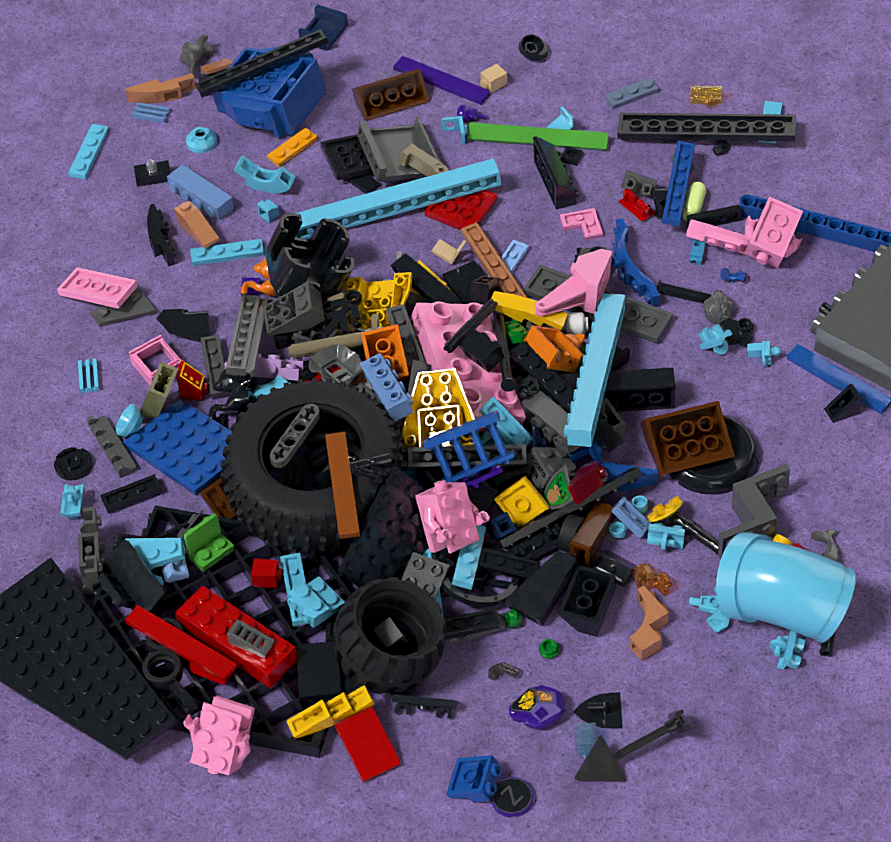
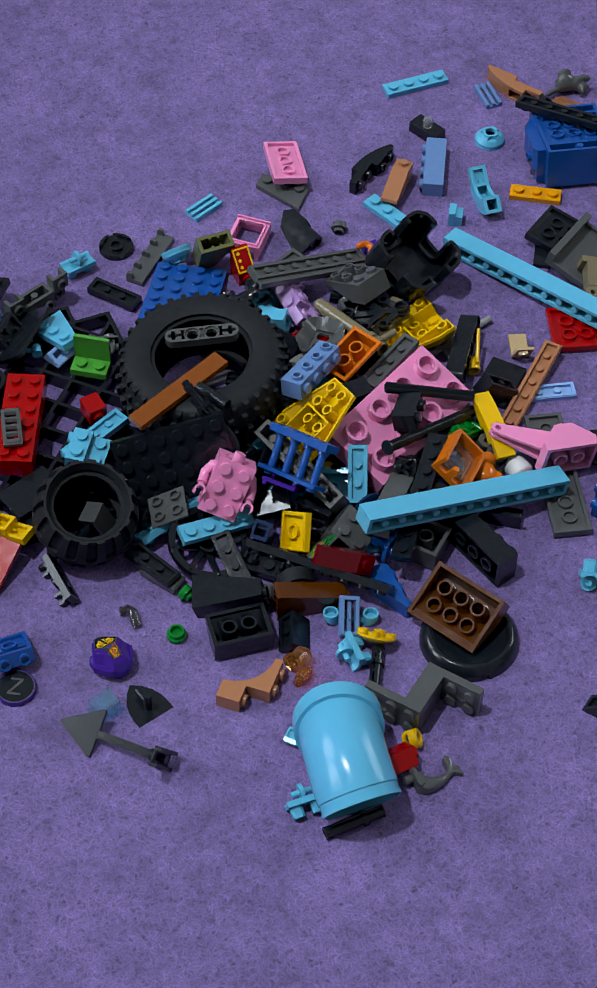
camera: 50 degrees right, 0 degrees up
none -> dark grey plate [331,220,348,235]

